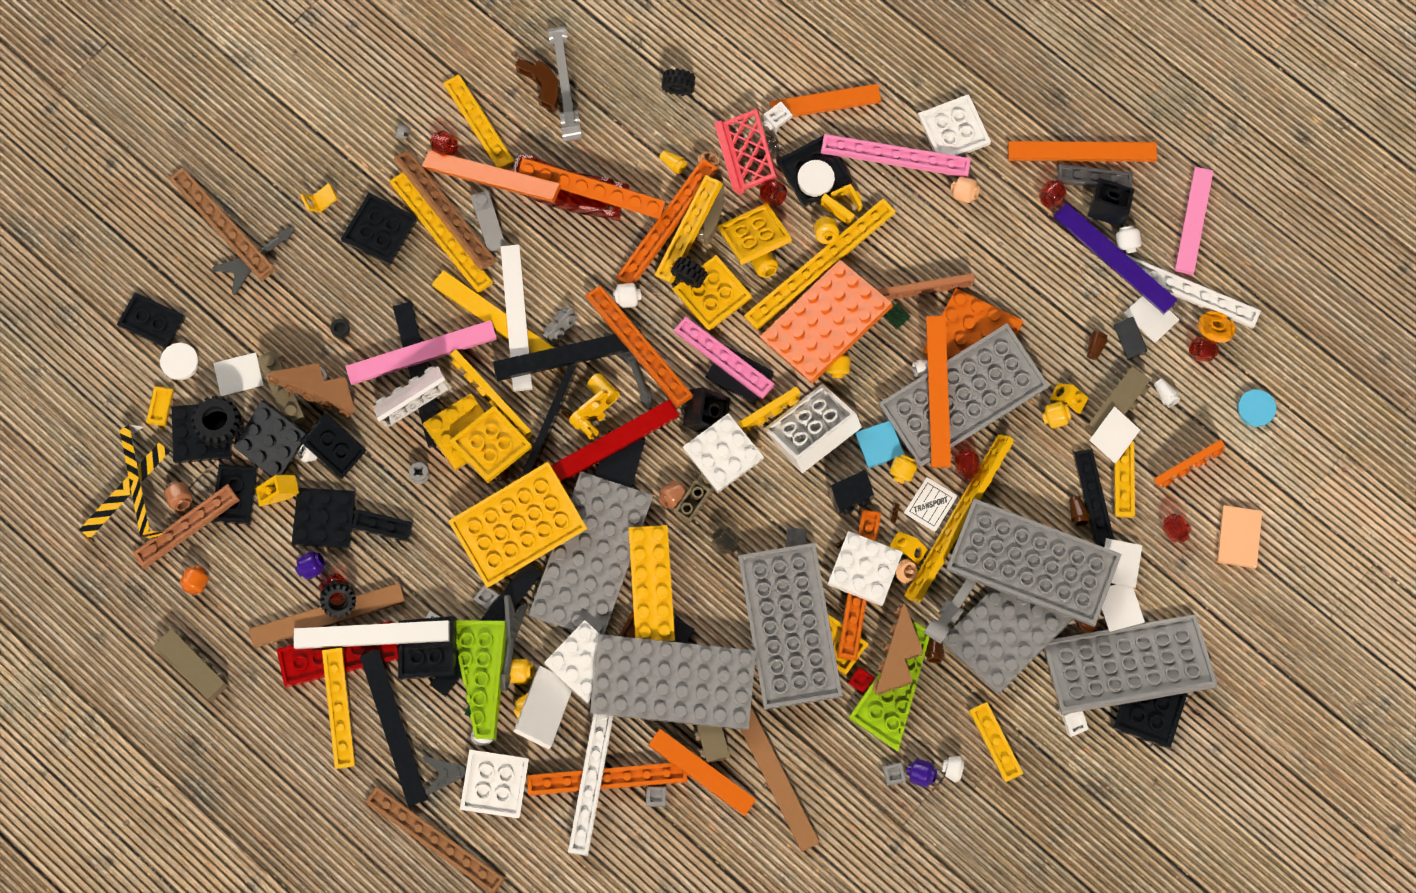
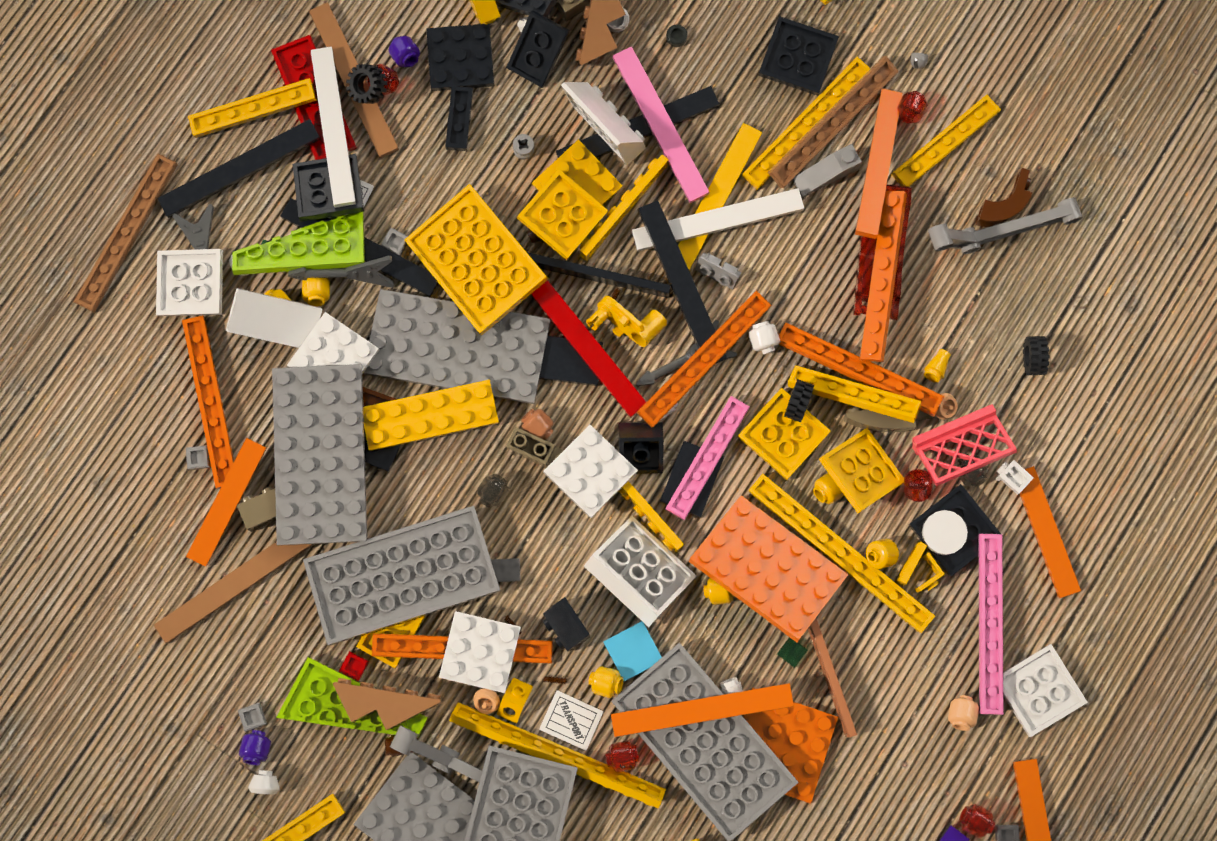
camera: 80 degrees right, 5 degrees up
white tile [568,714,614,856] -> none

